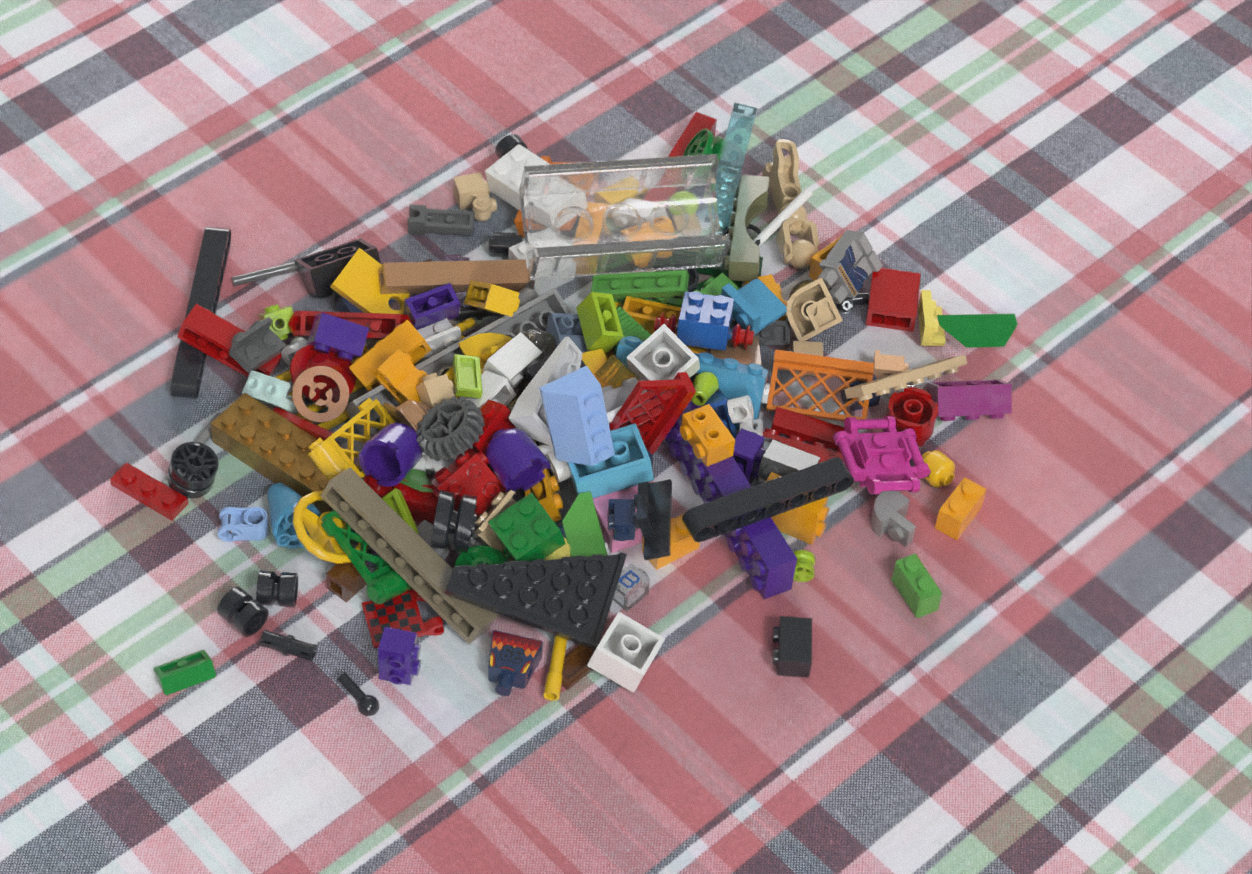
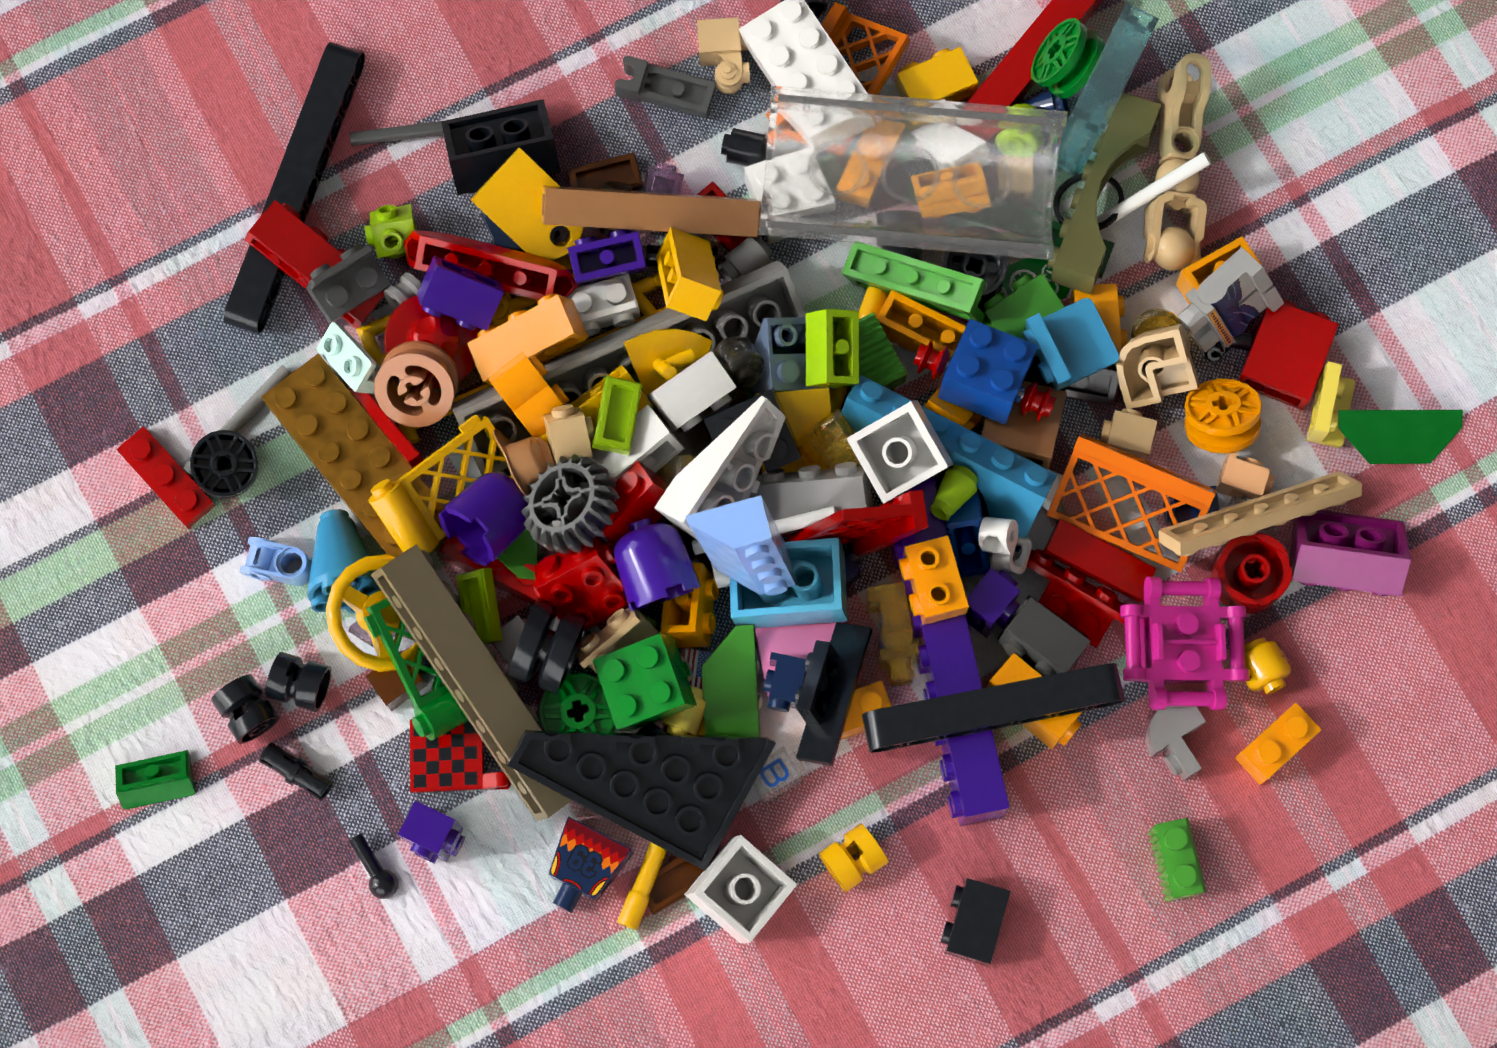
camera: 20 degrees right, 25 degrees up
lime wheel [793,550,816,582] -> none
none -> yellow wheel [818,823,889,893]
none -> clear yellow hips [864,582,919,687]
none -> light orange wheel [1184,378,1262,454]

